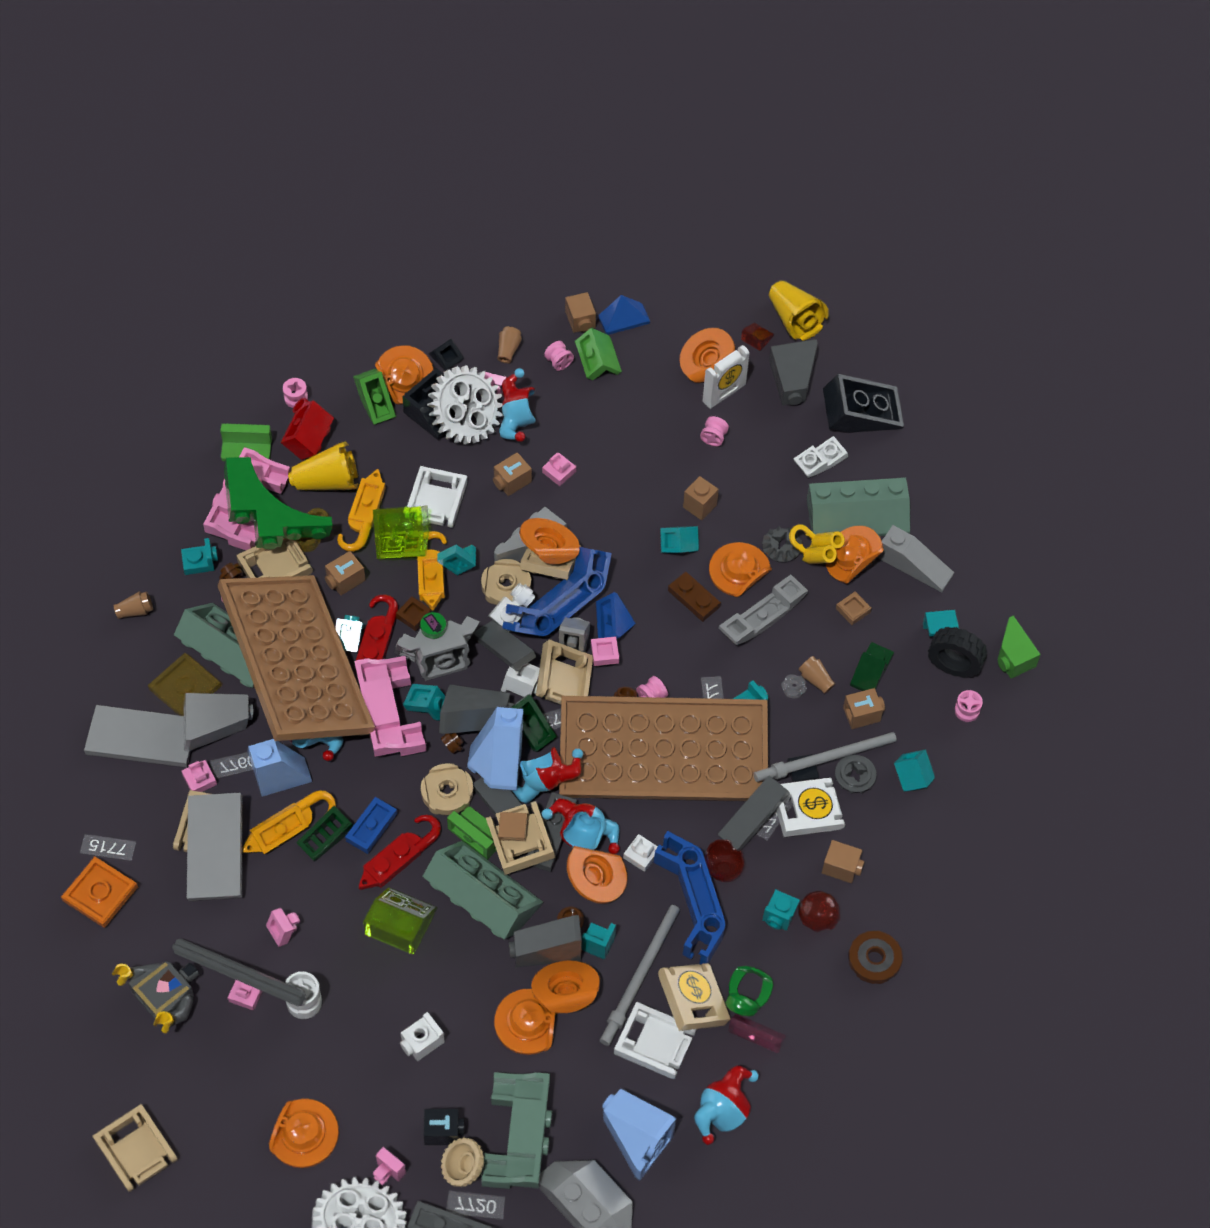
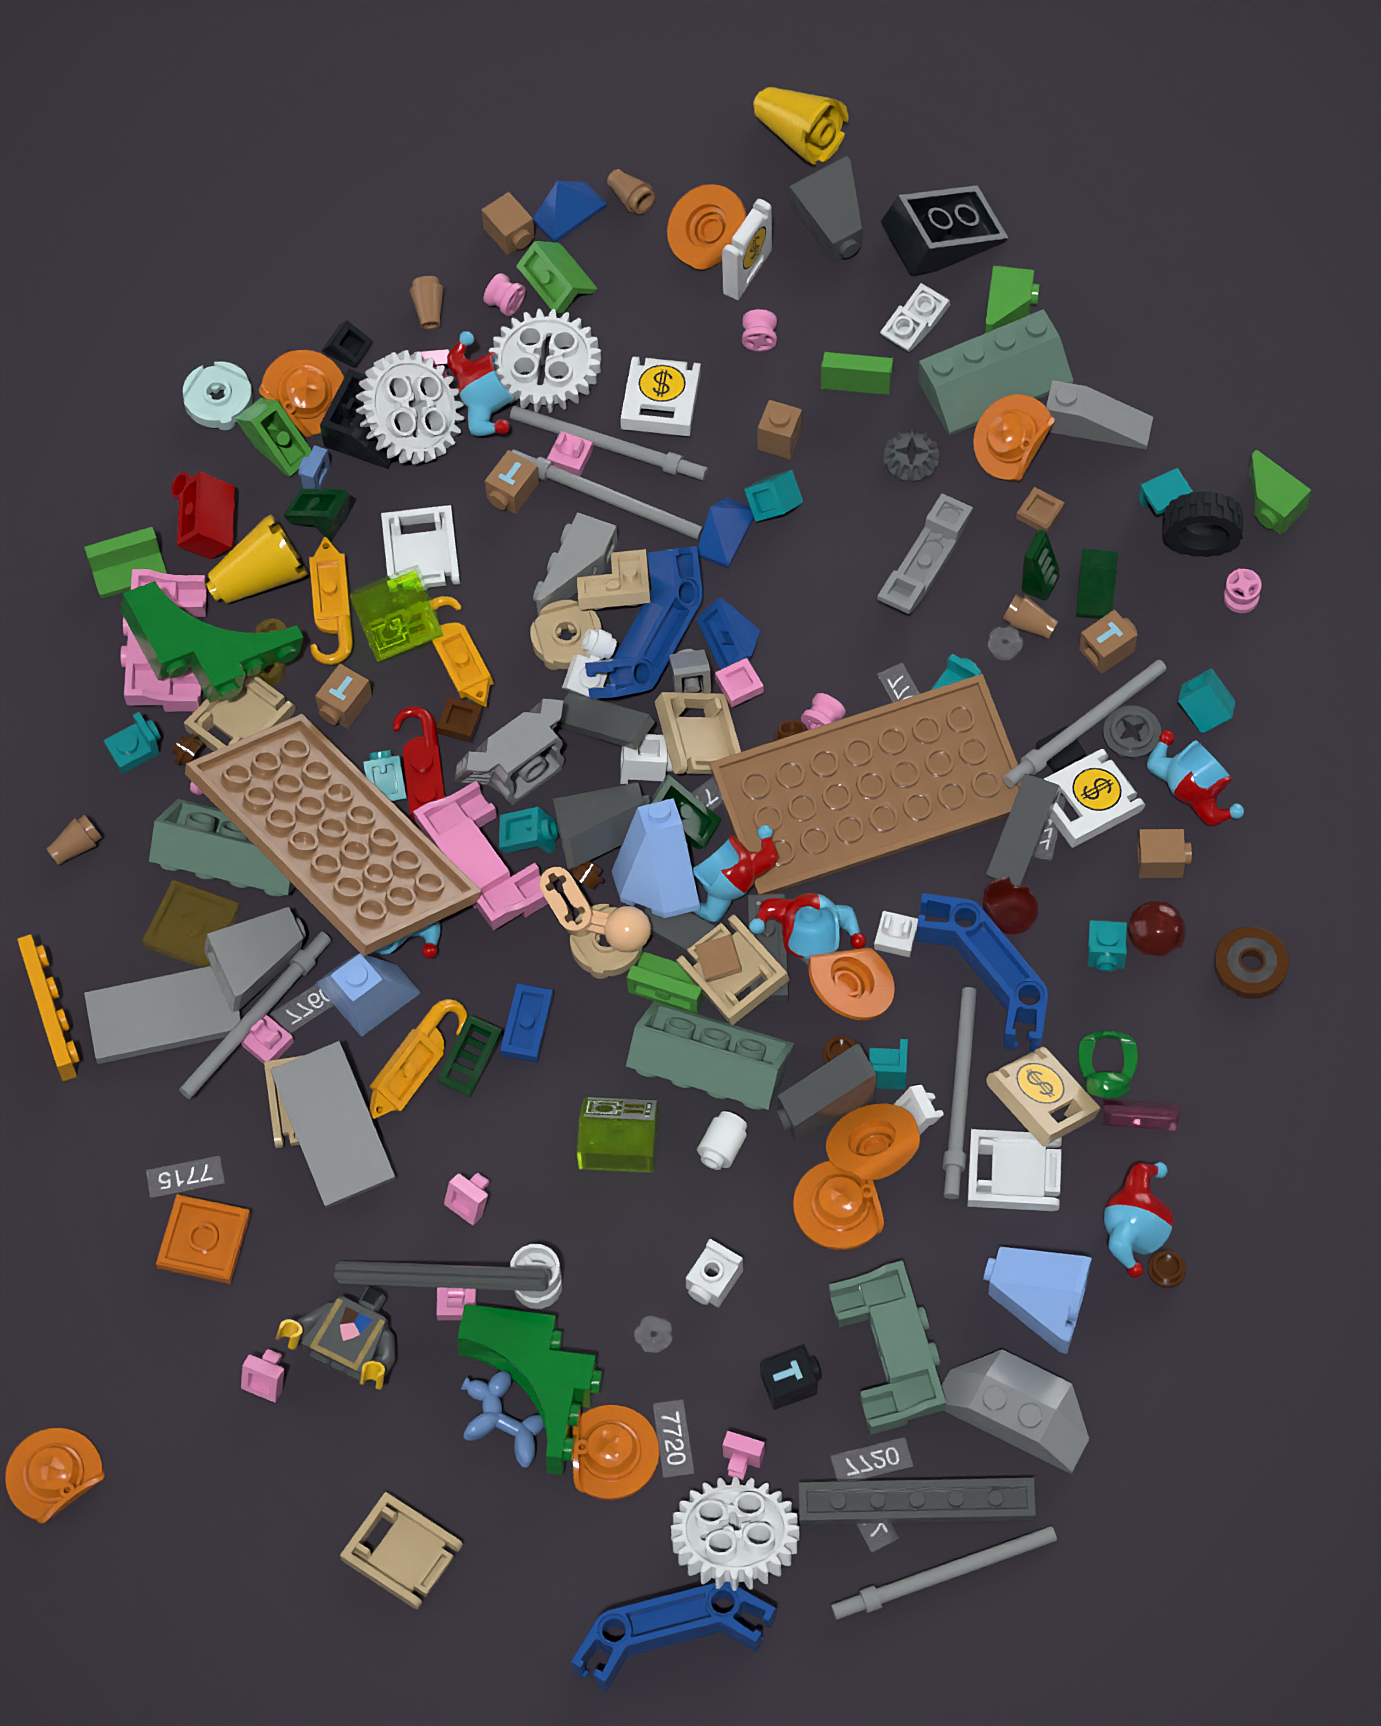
camera: 15 degrees left, 5 degrees up
bright pink wheel [283,378,308,408] -> none
red plate [359,814,441,890] -> none
green tile [420,612,446,639] -> none
teal bracket [437,544,476,575] -> none
tan hat [441,1138,484,1187] -> none
orange hat [519,518,580,564] -> none
reddish brown plate [668,572,721,622] -> none
orange hat [709,542,772,597] -> none
clear red slope [741,323,774,351] -> none
yellow piece [789,524,844,564] -> none
none -> light orange plate [17,934,80,1081]
none -> light grey bar [179,932,331,1099]
none -> light aqua plate [183,361,253,430]
none -> bright pink tile [241,1349,284,1403]
none -> dark green slope [283,489,349,542]
none -> medium blue plate [298,445,331,489]
none -> green arch [458,1304,602,1475]
none -> medium blue piece [461,1371,544,1468]
none -> white gear [489,309,601,413]
none -> light grey bar [510,405,708,481]
none -> light grey bar [511,449,704,540]
none -> light nougat beam [540,867,651,952]
none -> medium nougat cone [607,169,655,214]
none -> white container [621,356,701,436]
none -> clear plate [634,1316,672,1353]
none -> clear sticker [653,1400,694,1478]
none -> blue slope [697,497,754,569]
none -> white brick [697,1111,747,1170]
none -> bright green panel [821,352,893,395]
none -> white tile [894,1085,943,1135]
none -> bright green slope [985,266,1040,333]
none -> dark green slope [1021,529,1060,601]
none -> piece [1147,730,1244,827]
none -> reddish brown plate [1148,1250,1187,1288]

